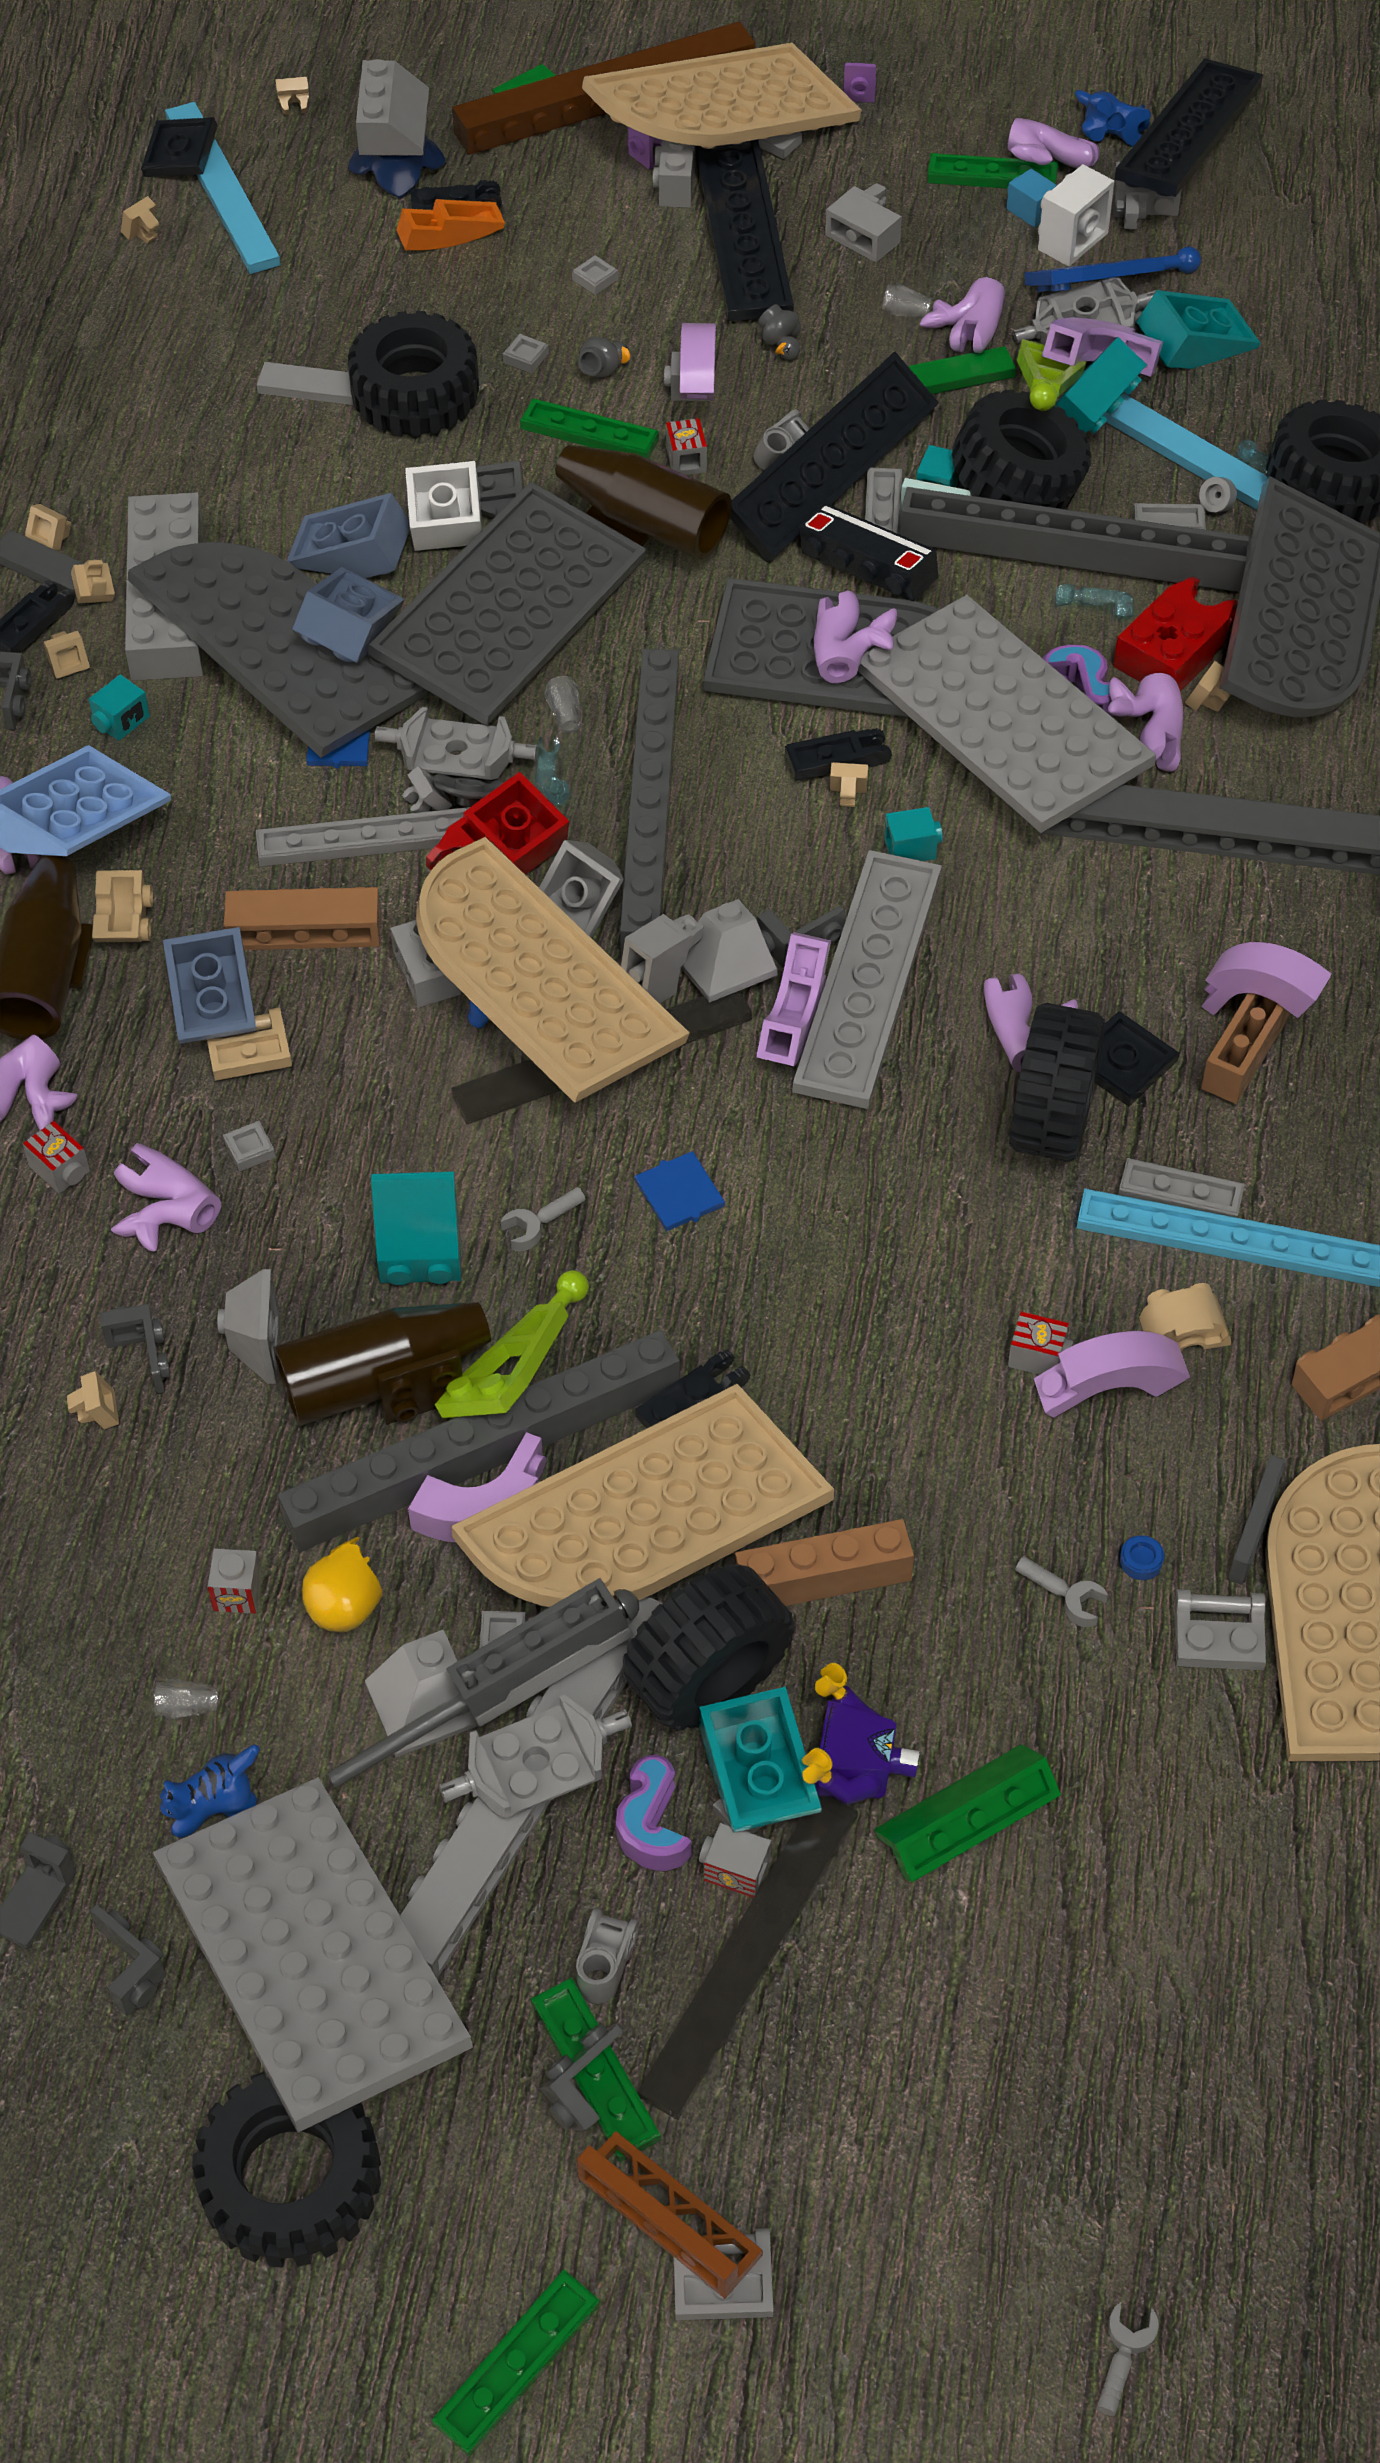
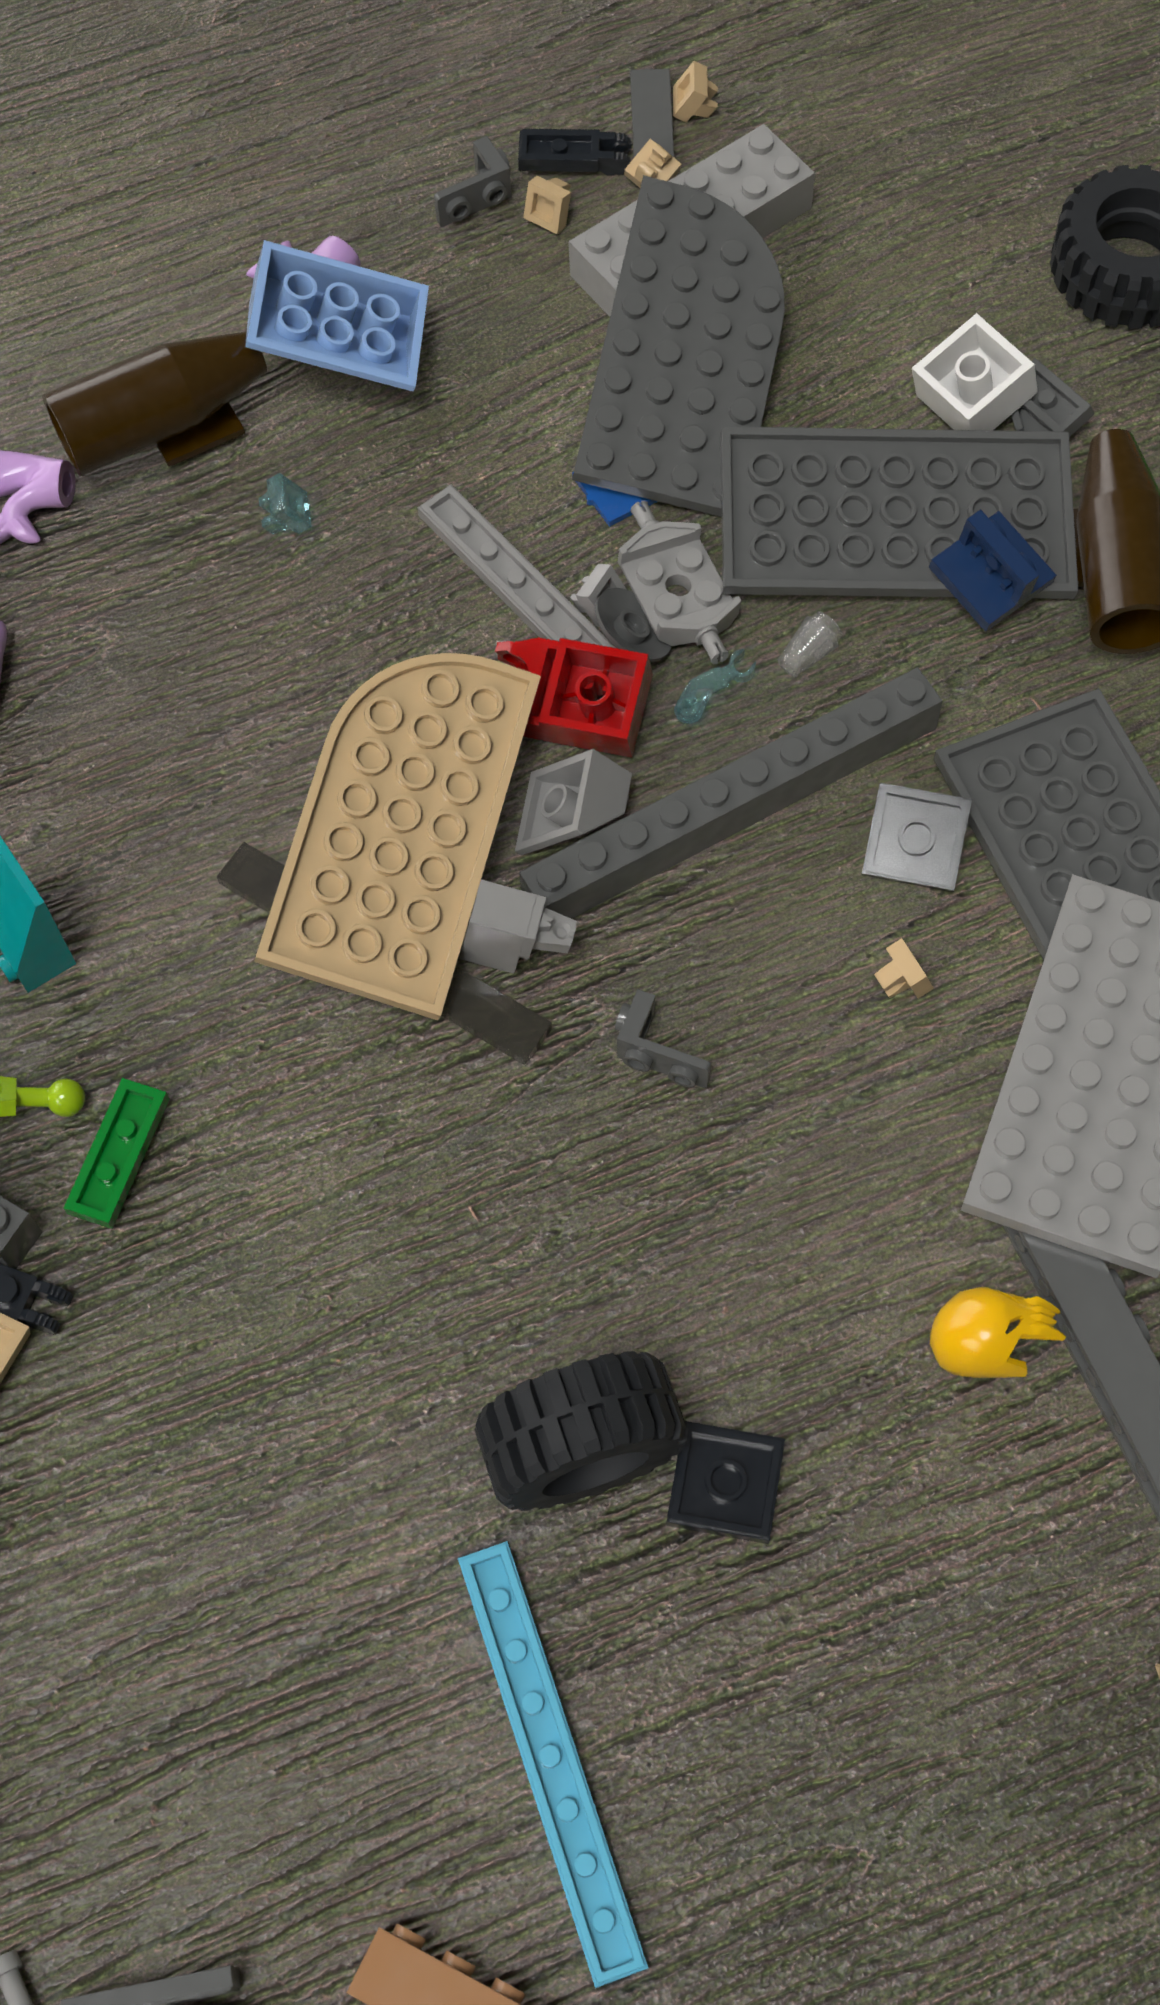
camera: 60 degrees right, 10 degrees up
teal brick [88,674,150,741] -> none
tan cylinder [92,870,153,942] -> none
sand blue slope [163,927,257,1044] -> none
tan plate [207,1007,292,1081] -> none
light grey tile [223,1121,276,1172] -> none
medium nougat brick [224,887,381,950] -> none
light grey tile [256,362,353,405] -> none
sand blue slope [287,493,410,578] -> none
sand blue slope [292,567,405,663] -> none
light grey piece [501,1187,585,1251] -> none
blue piece [634,1151,725,1232] -> none
light grey slope [681,899,778,1003] -> none
lavender arch [756,932,831,1066] -> none
black hinge [784,728,892,781] -> none
light grey plate [792,850,942,1109] -> none
lavender piece [814,591,897,683] -> none
teal brick [884,807,943,861] -> none
lavender piece [983,973,1078,1072] -> none
light grey brick [1008,1311,1074,1375] -> none
lavender arch [1034,1331,1190,1418] -> none
light grey tile [1118,1158,1245,1218] -> none
blue tile [1120,1535,1164,1580] -> none
tan cylinder [1139,1283,1231,1351] -> none
lavender arch [1201,942,1332,1018] -> none
medium nougat brick [1201,993,1291,1104] -> none
none -> green plate [63,1078,170,1229]
none -> clear light blue tile [258,473,312,534]
none -> tile [862,783,972,892]
none -> dark blue bracket [929,509,1057,632]
none -> yellow helmet [930,1287,1066,1378]

